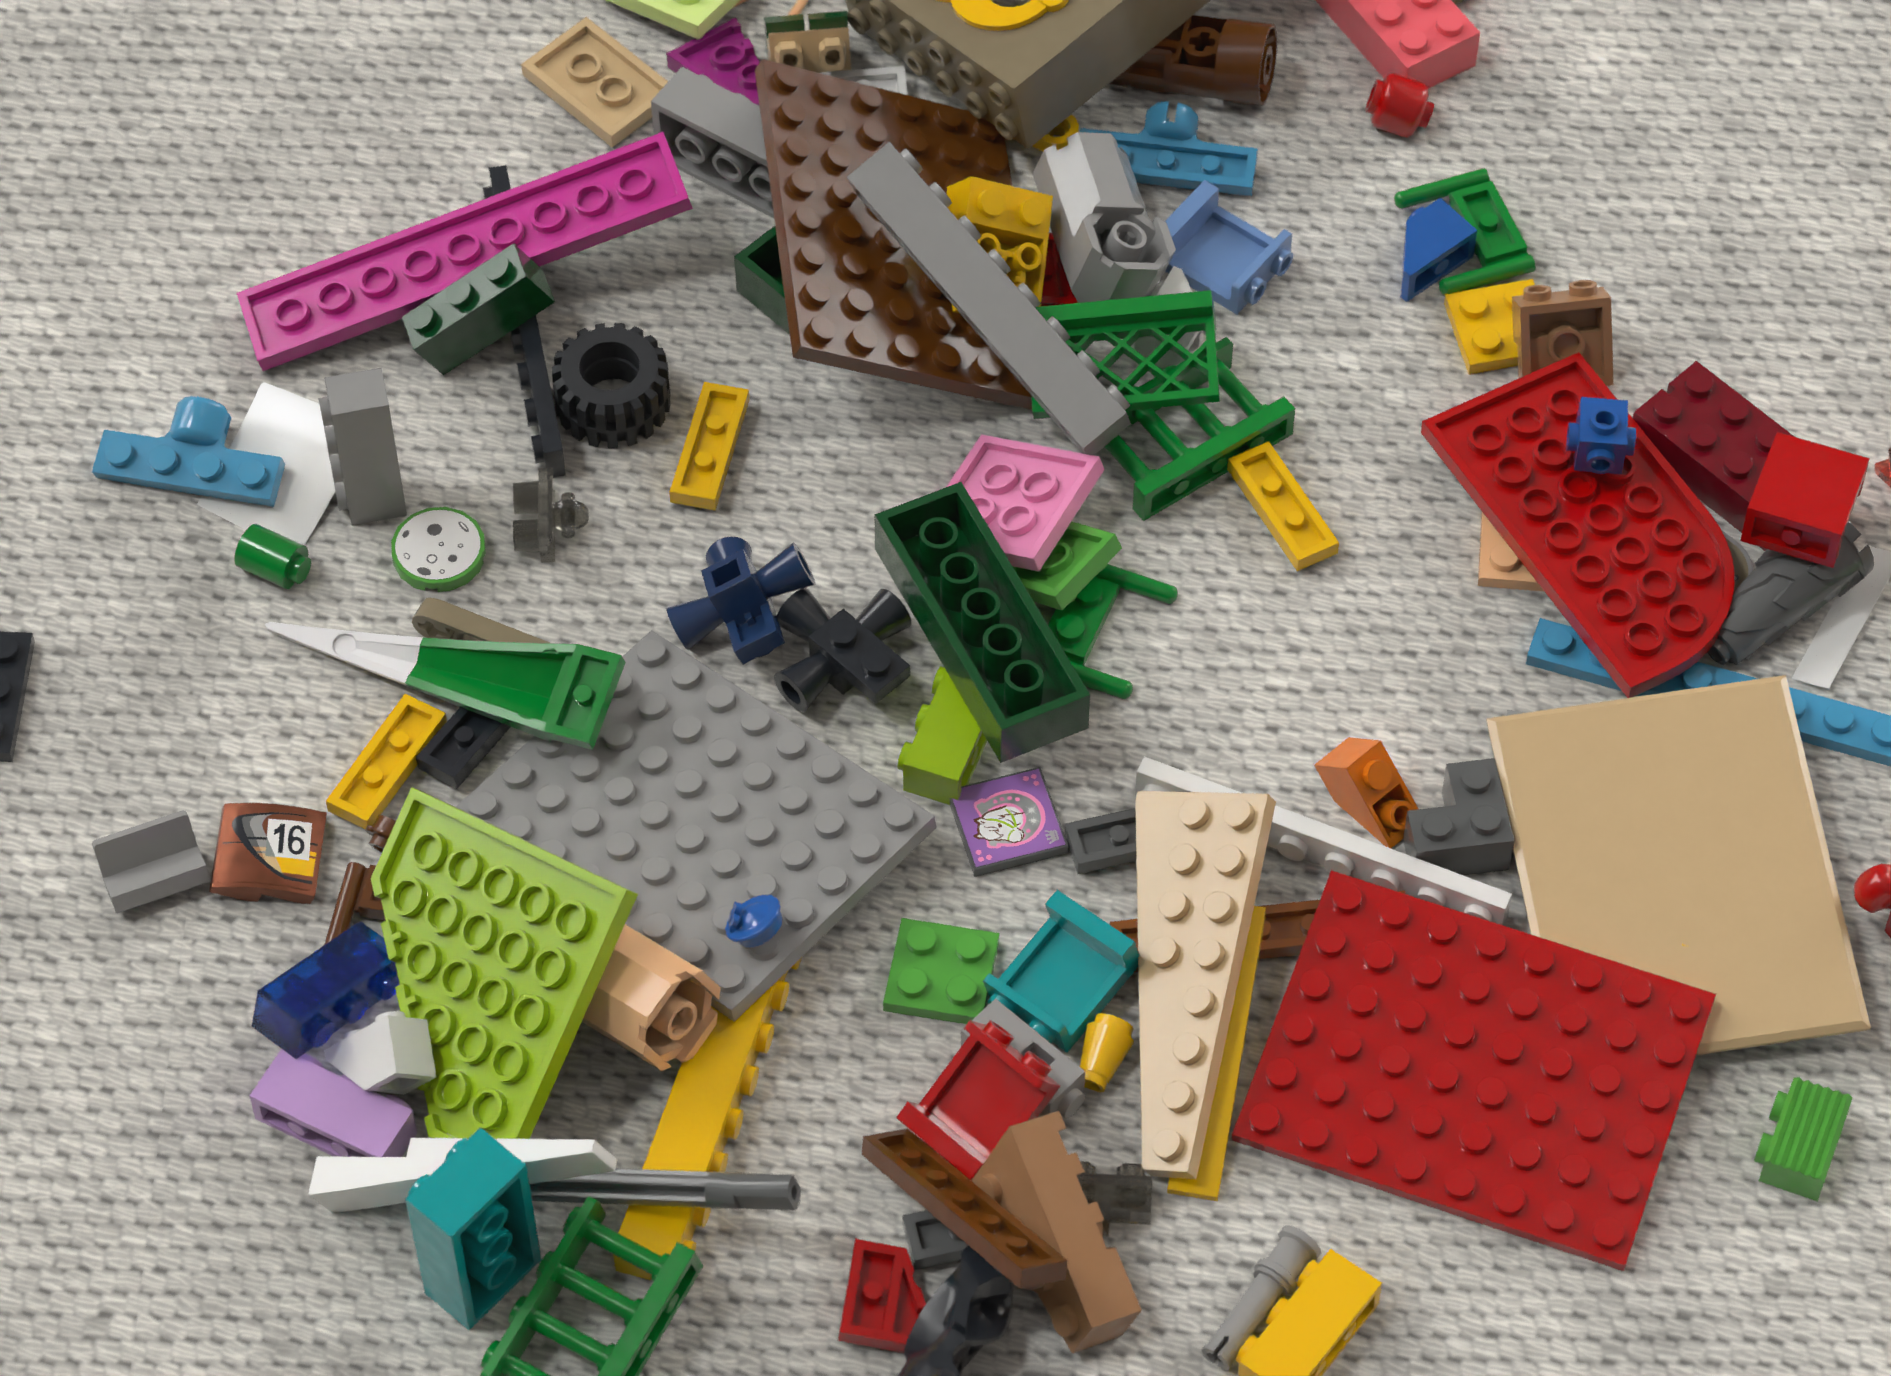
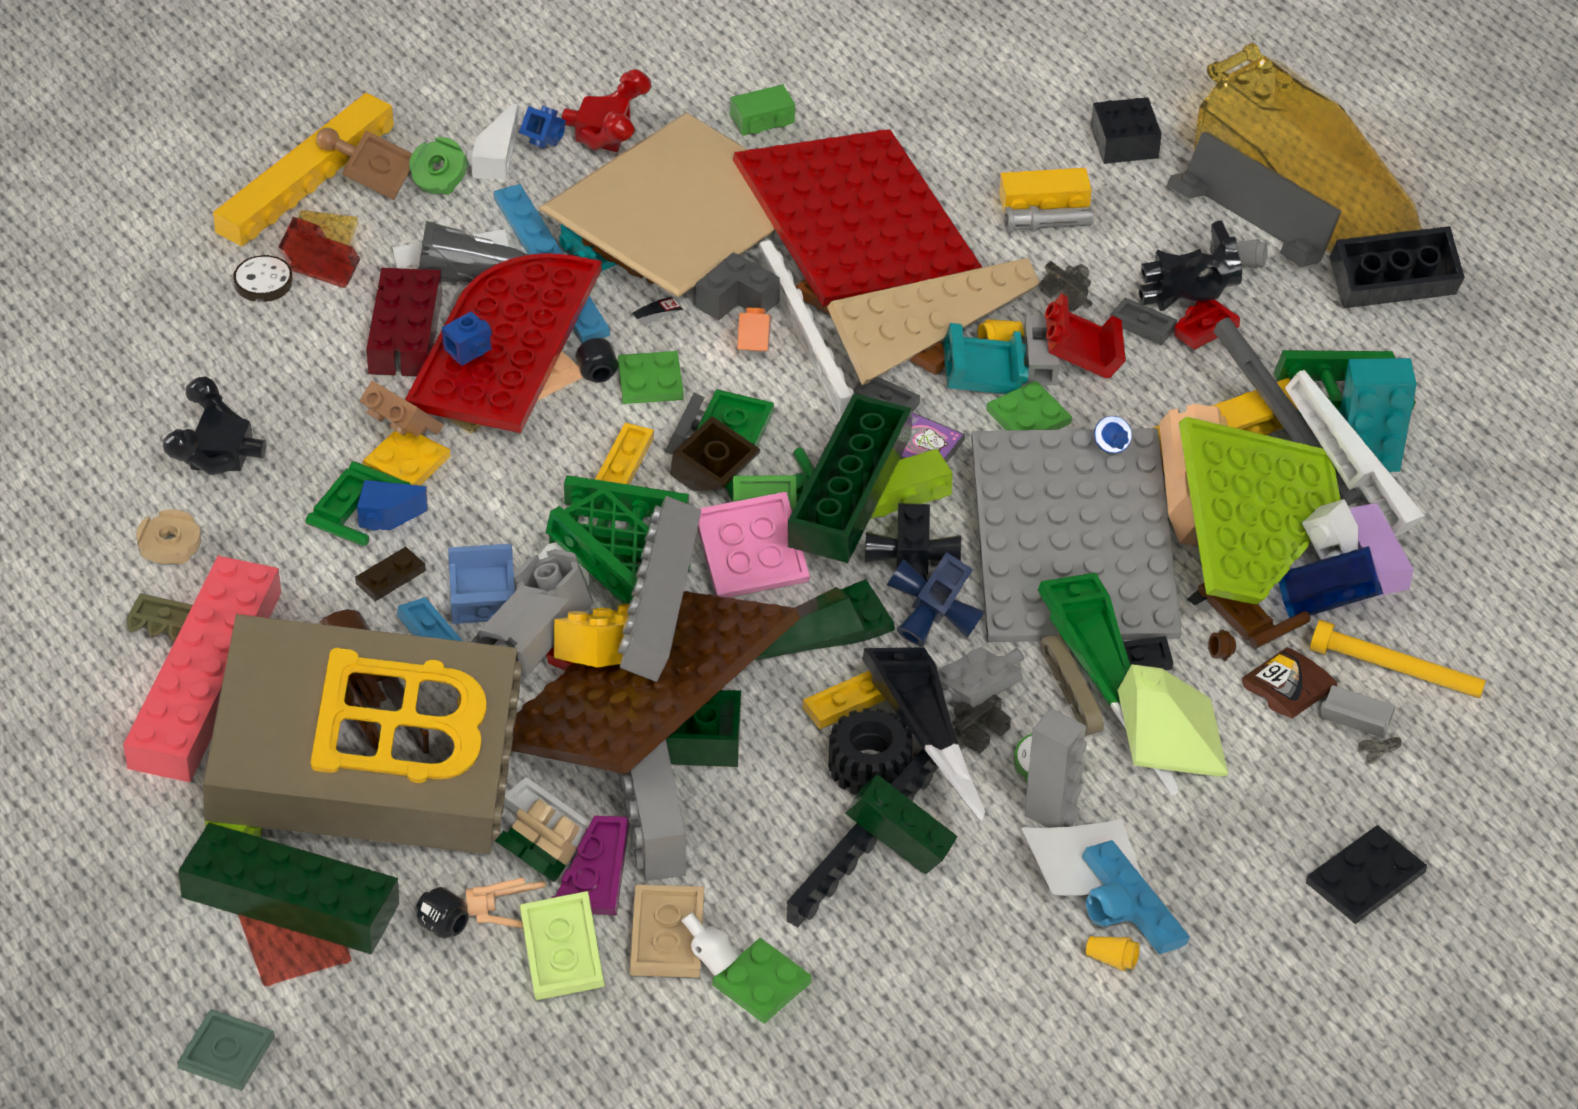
camera: 135 degrees left, 10 degrees down
green brick [234,524,311,589] -> none
dark pink plate [236,132,693,371] -> none
yellow plate [326,694,447,829] -> none
reddish brown plate [862,1128,1068,1290] -> none
medium nougat wedge [972,1111,1142,1354] -> none
red head [1365,73,1434,137] -> none
red panel [1740,432,1870,568] -> none
none -> tan plate [136,509,201,564]
none -> black torso [163,376,267,475]
none -> dark brown plate [355,546,426,602]
none -> black head [576,338,618,383]
none -> bright green plate [618,351,684,404]
none -> dark grey plate [665,392,705,455]
none -> dark brown slope [670,416,761,492]
none -> white piece [681,912,739,976]
none -> green plate [696,389,774,447]
none -> bright green plate [713,938,812,1024]
none -> dark green plate [753,579,895,661]
none -> black plate [862,647,985,821]
none -> light grey plate [938,647,1024,708]
none -> yellow cone [1086,936,1140,971]
none -> yellowish green slope [1118,664,1228,777]
none -> yellow piece [1310,619,1486,698]
none -> clear smoke piece [1357,737,1402,764]

